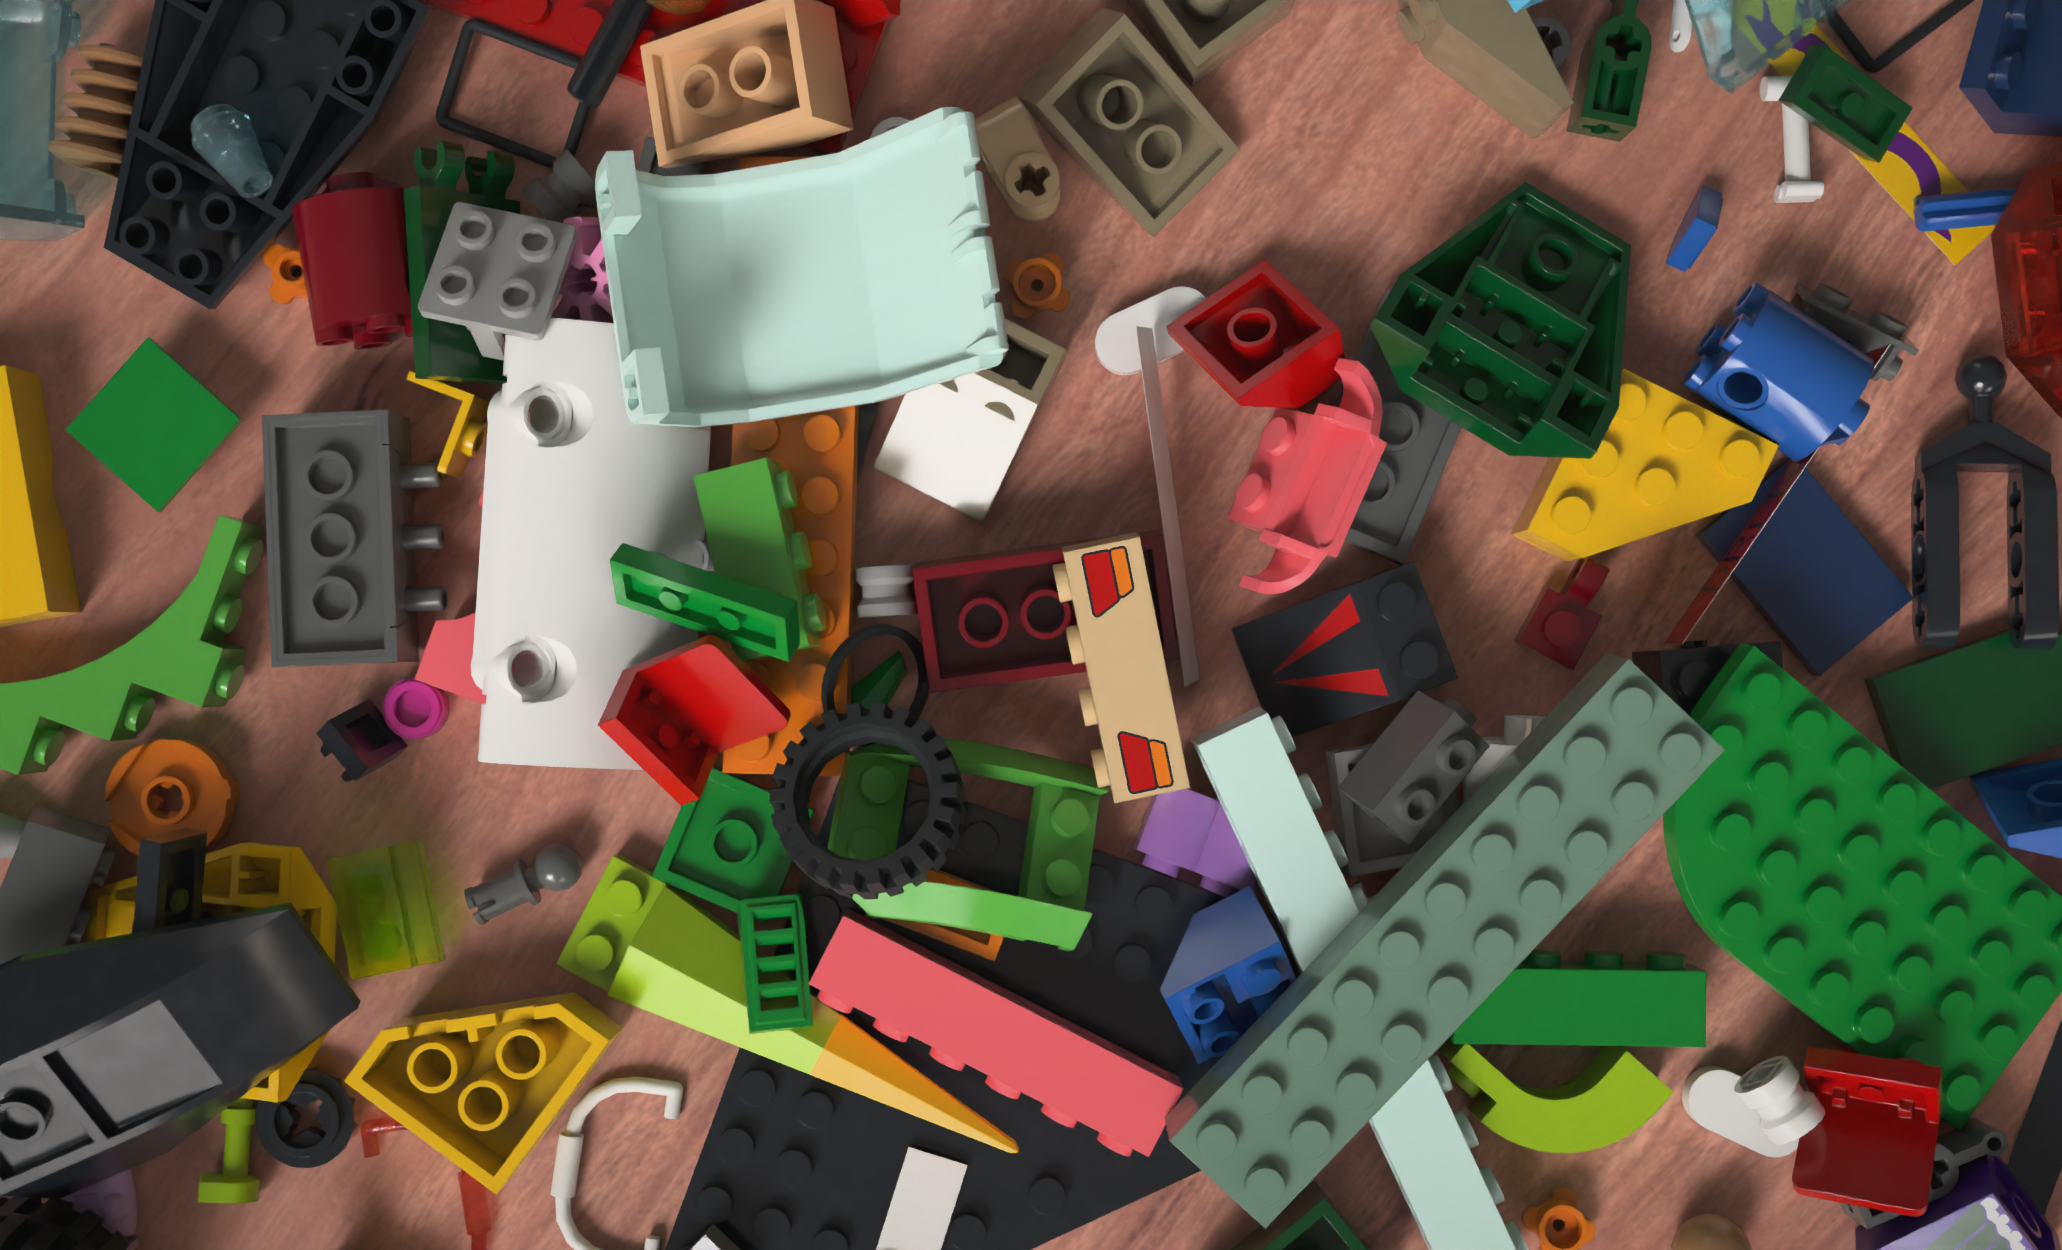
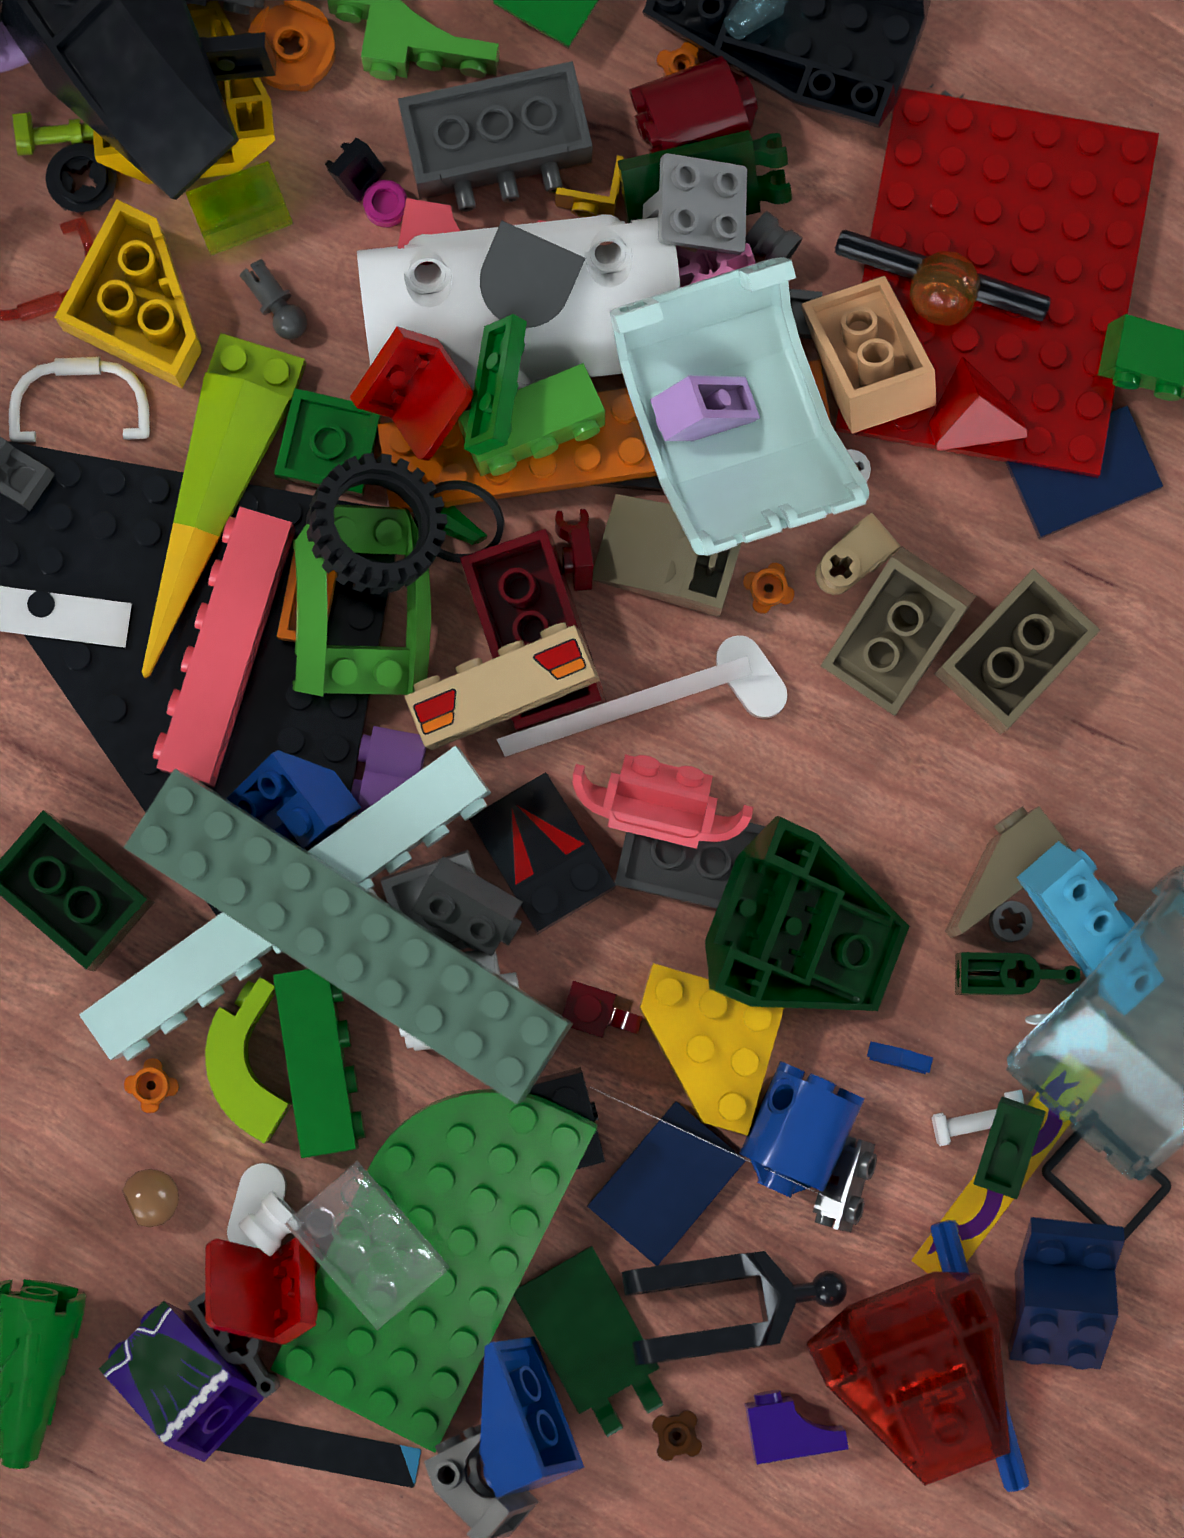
camera: 70 degrees right, 5 degrees down
black piece [436,18,590,169] -> none
green slope [737,894,813,1034] -> none
light grey wheel [854,565,918,618] -> none
red slope [1166,259,1345,409] -> none
none -> clear plate [285,1161,450,1330]
none -> dark grey tile [480,220,586,328]
none -> dark red plate [555,509,593,591]
none -> lavender slope [650,376,760,441]

